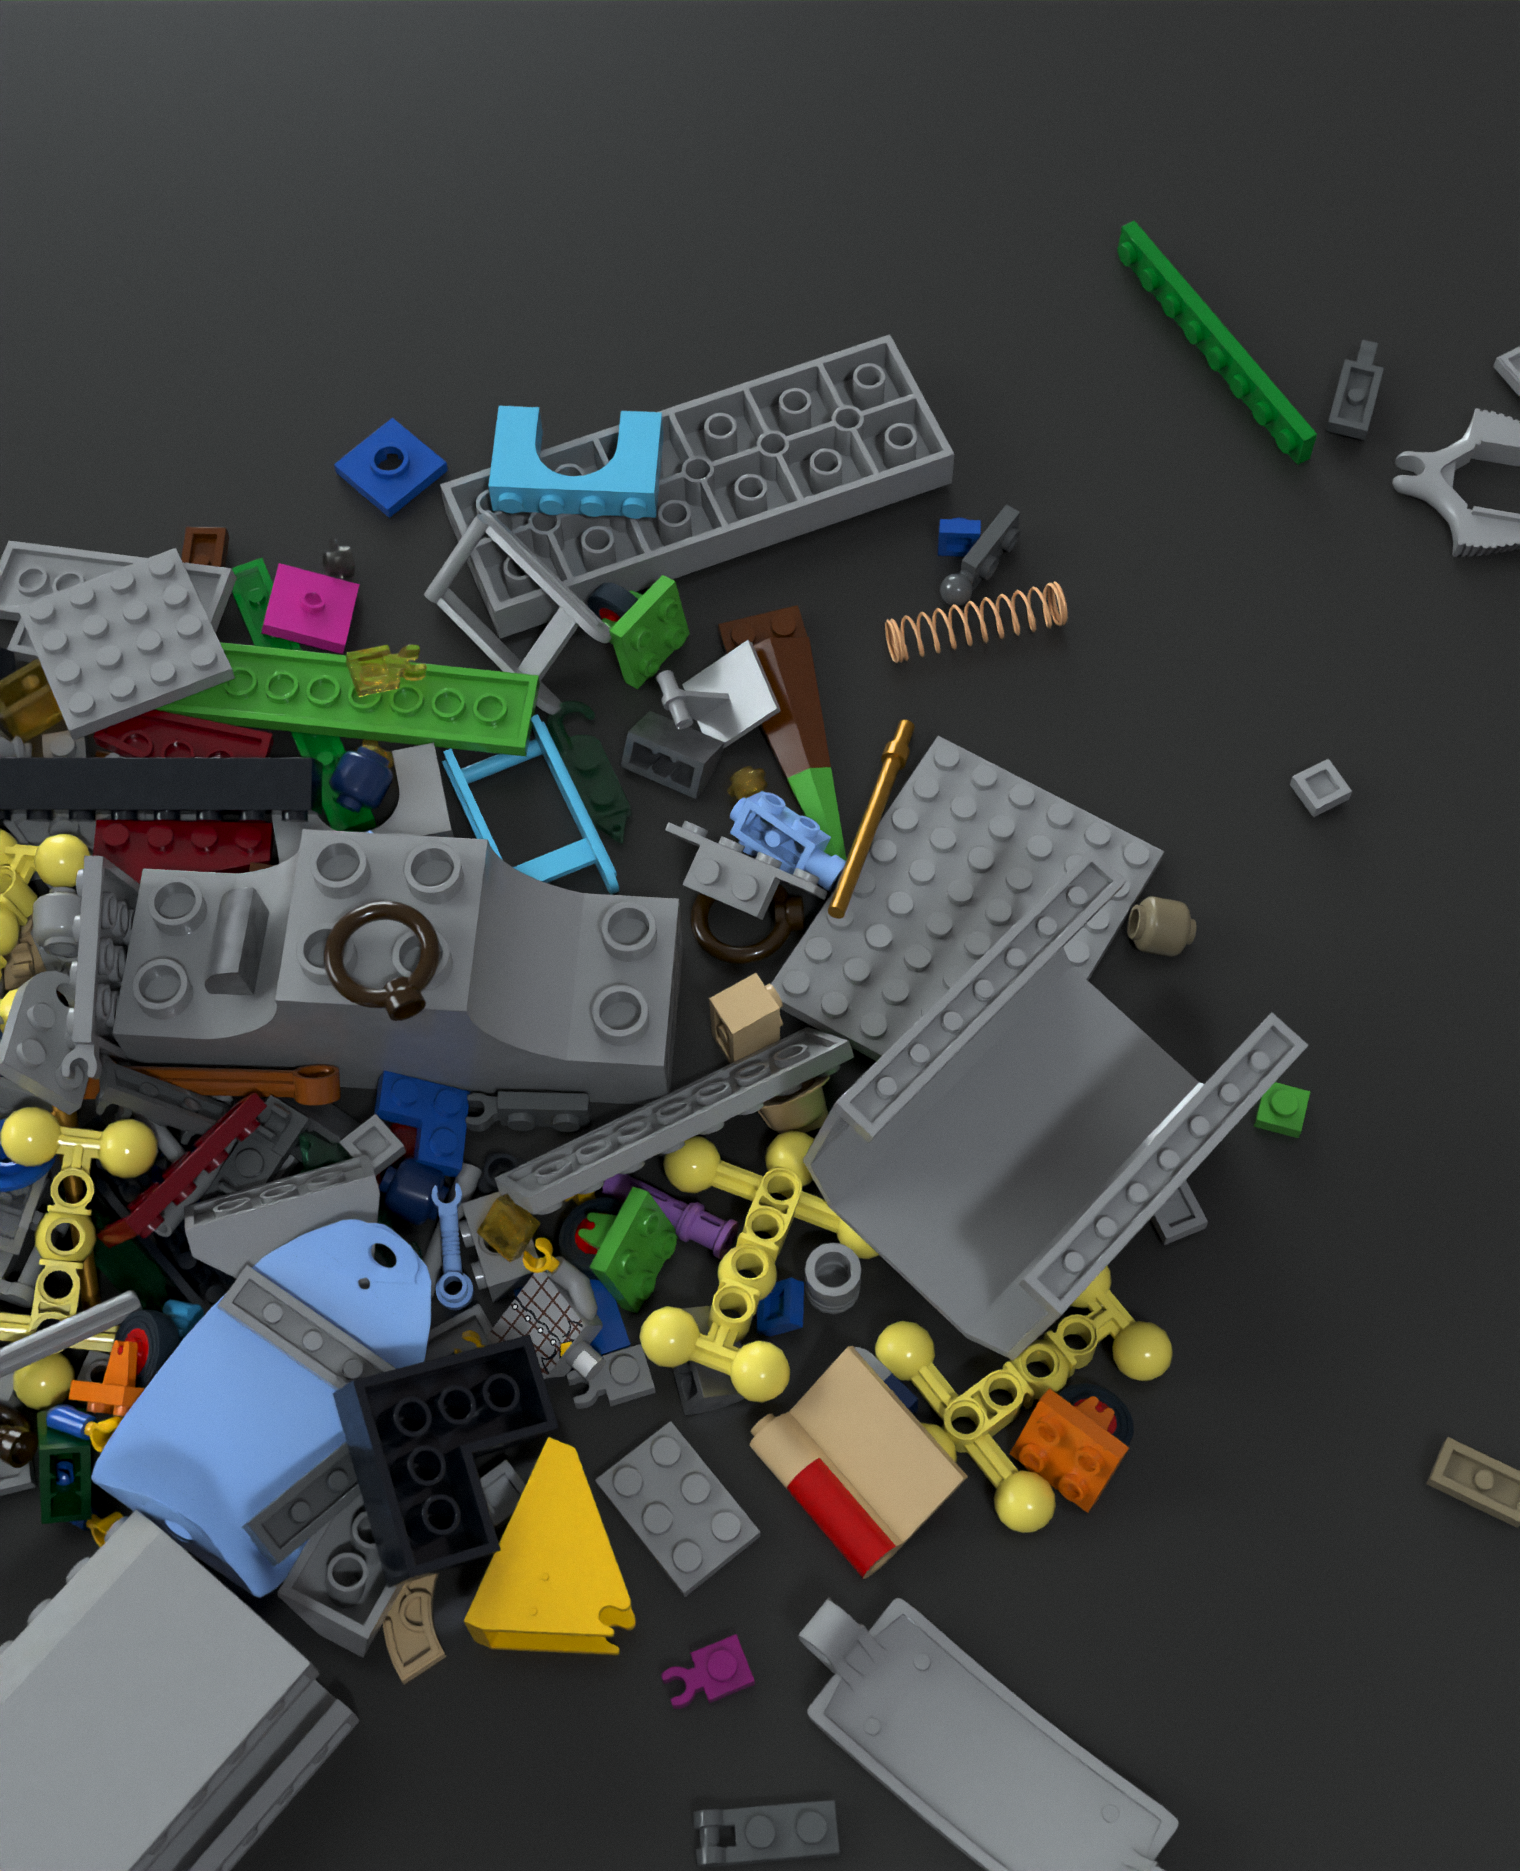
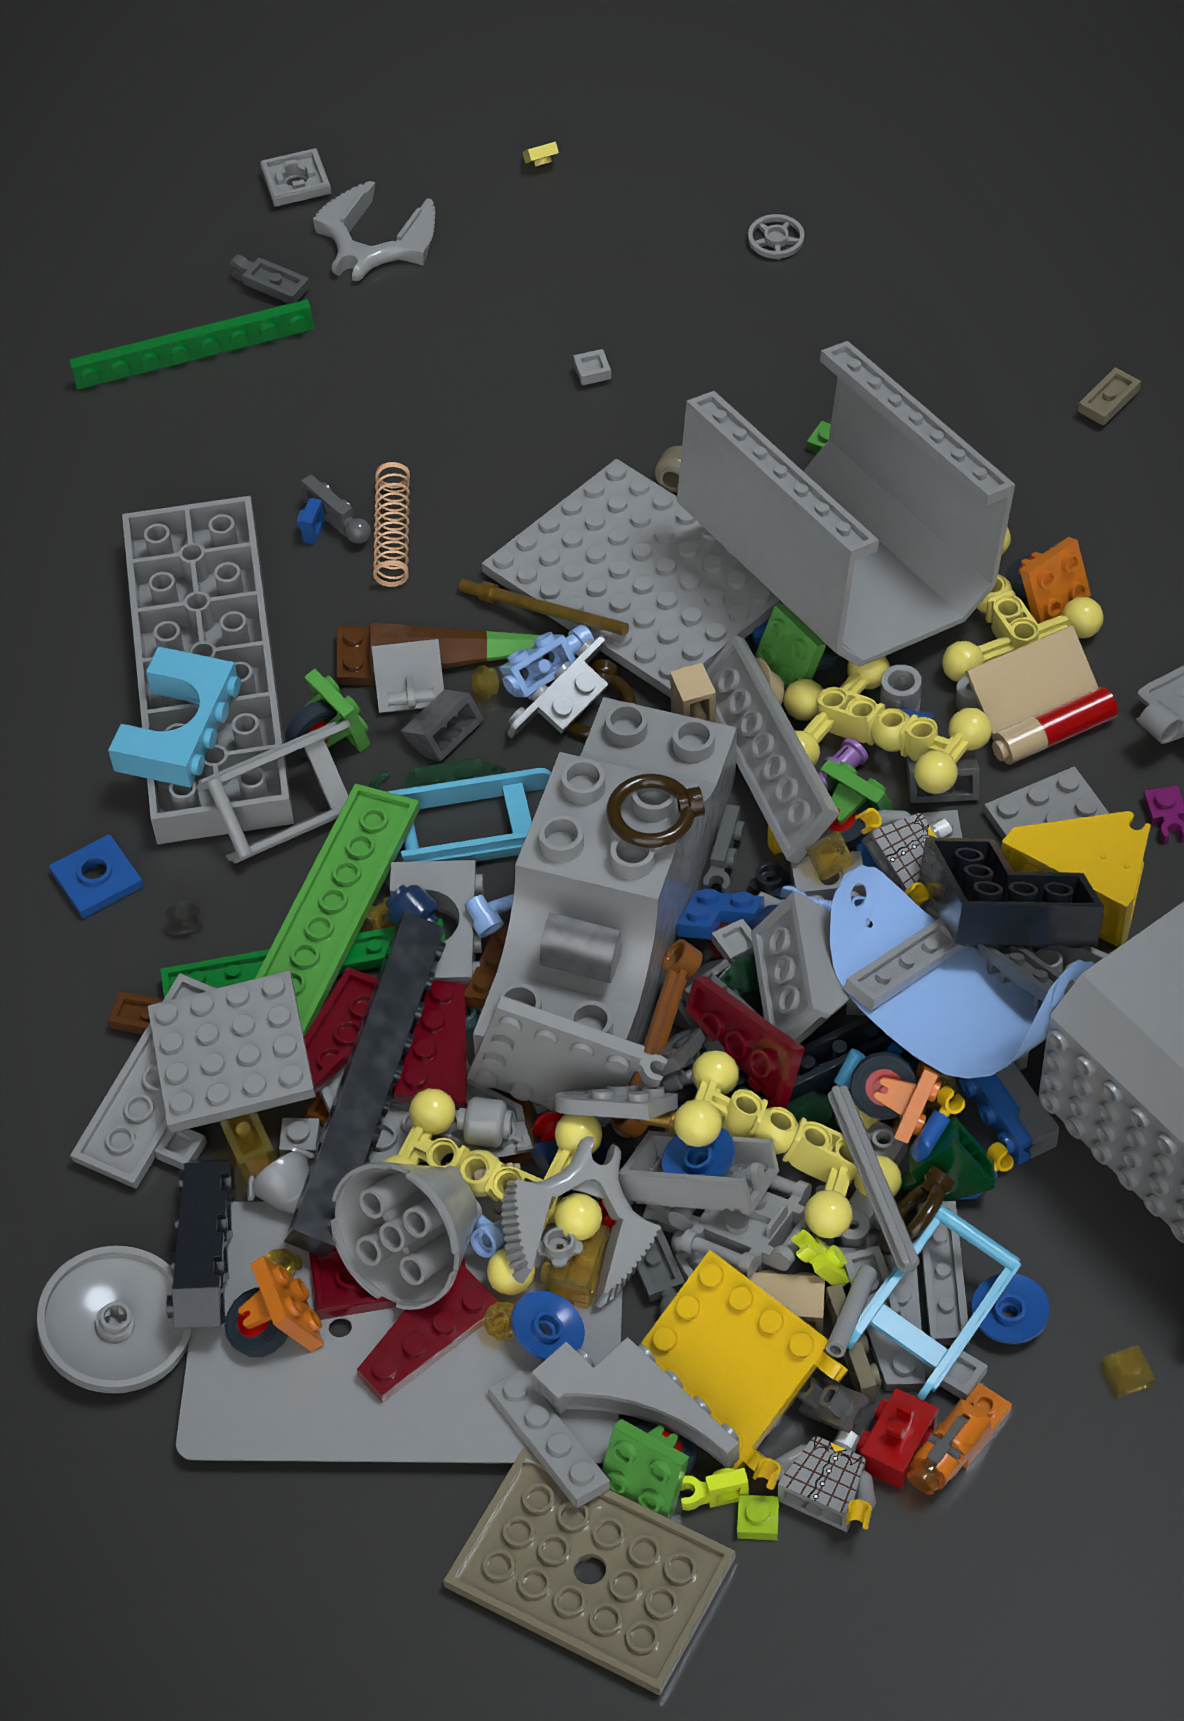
camera: 75 degrees left, 10 degrees down
dark pink plate [261,563,360,654] -> none
clear yellow plate [346,644,427,697] -> none

